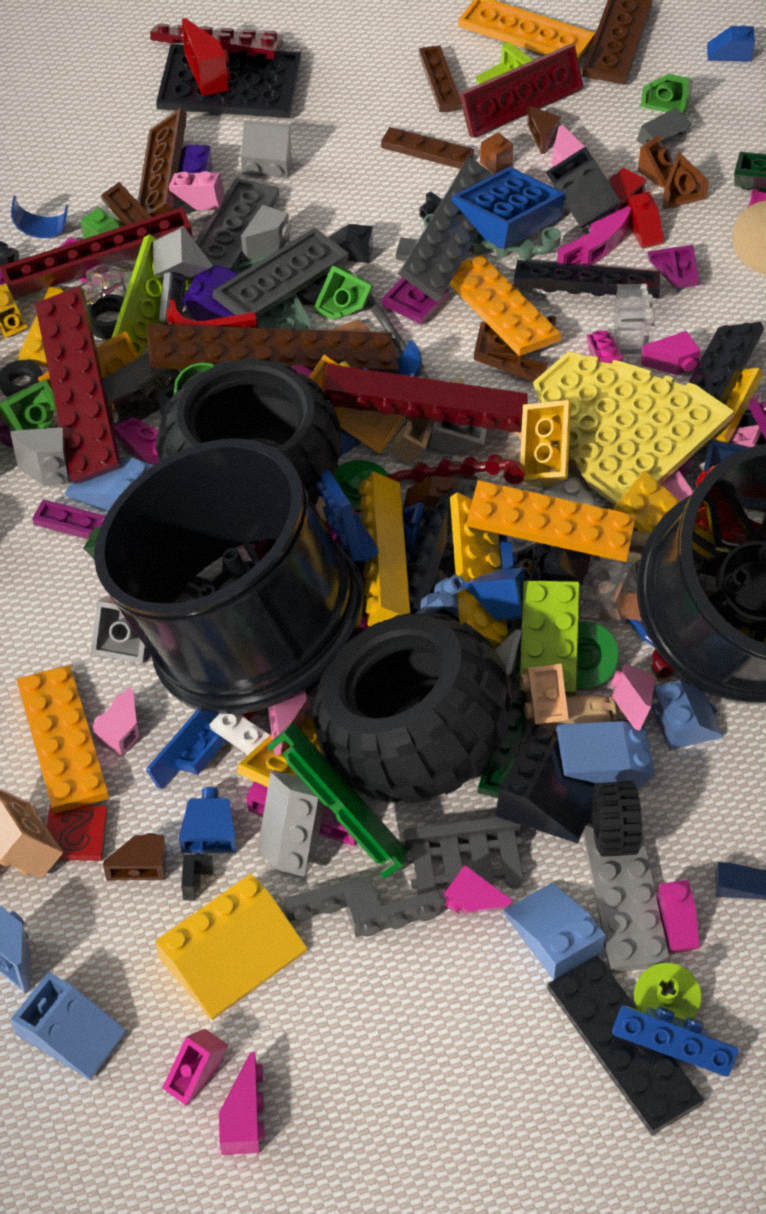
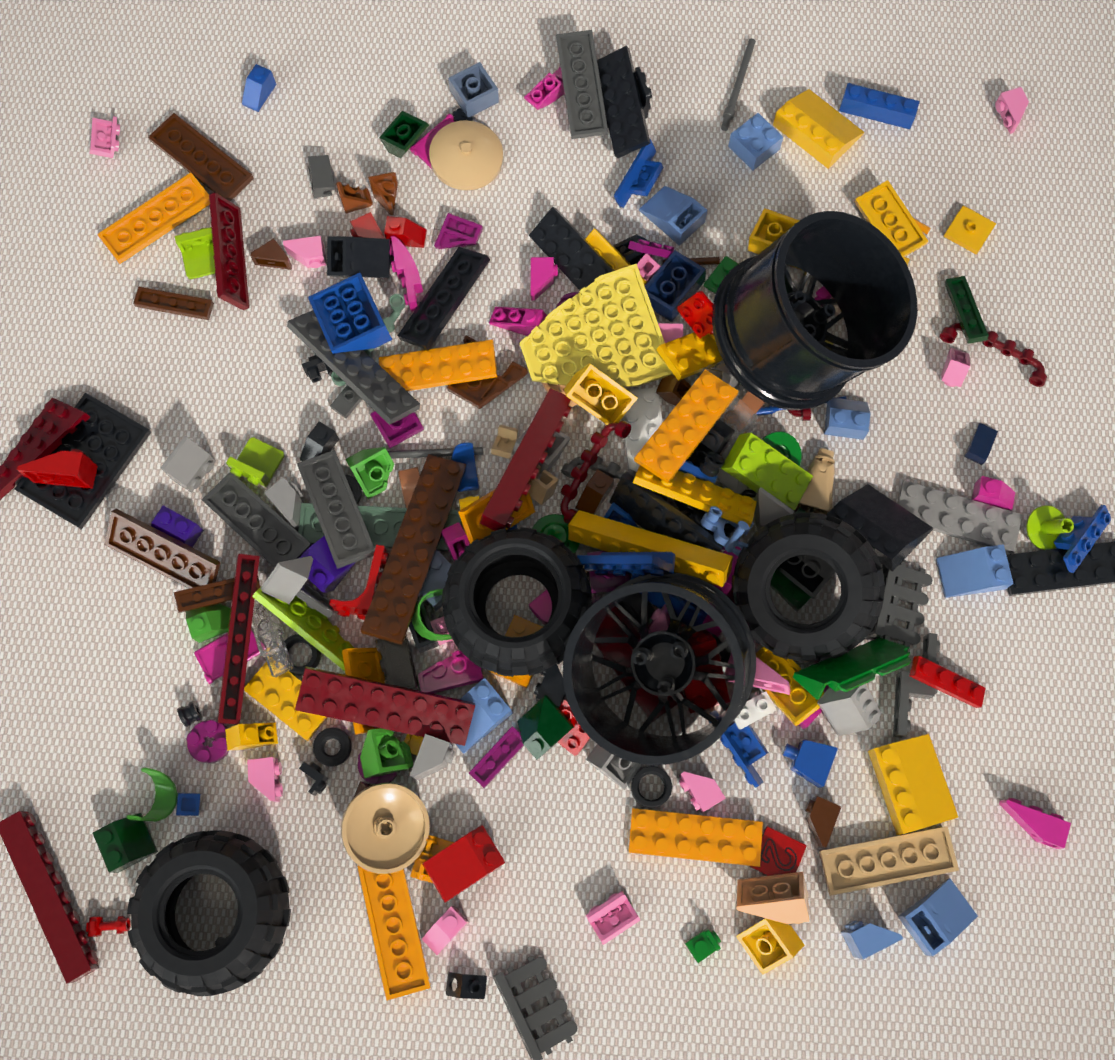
camera: 65 degrees left, 20 degrees up
blue piece [11,195,69,238] -> none
dark pink slope [162,1028,229,1105] -> none
bright pink slope [169,171,225,210] -> none
black bracket [181,853,214,901] -> none
reddish brown plate [381,127,474,169] -> none
dark pink slope [442,865,513,915] -> none
blue slope [461,568,525,621] -> none
dark orange brick [480,132,513,174] -> none
light nougat bracket [520,664,569,725] -> none
medium blue slope [556,721,655,790] -> none
black tyre [592,781,642,857] -> none
bright pink slope [610,663,656,731] -> none
clear brick [613,284,655,354] -> none
bright green slope [640,73,693,115] -> none
none -> lime bracket [226,437,285,487]
none -> black tyre [631,766,672,808]
none -> tan plate [819,826,959,896]
none -> red plate [909,656,986,708]

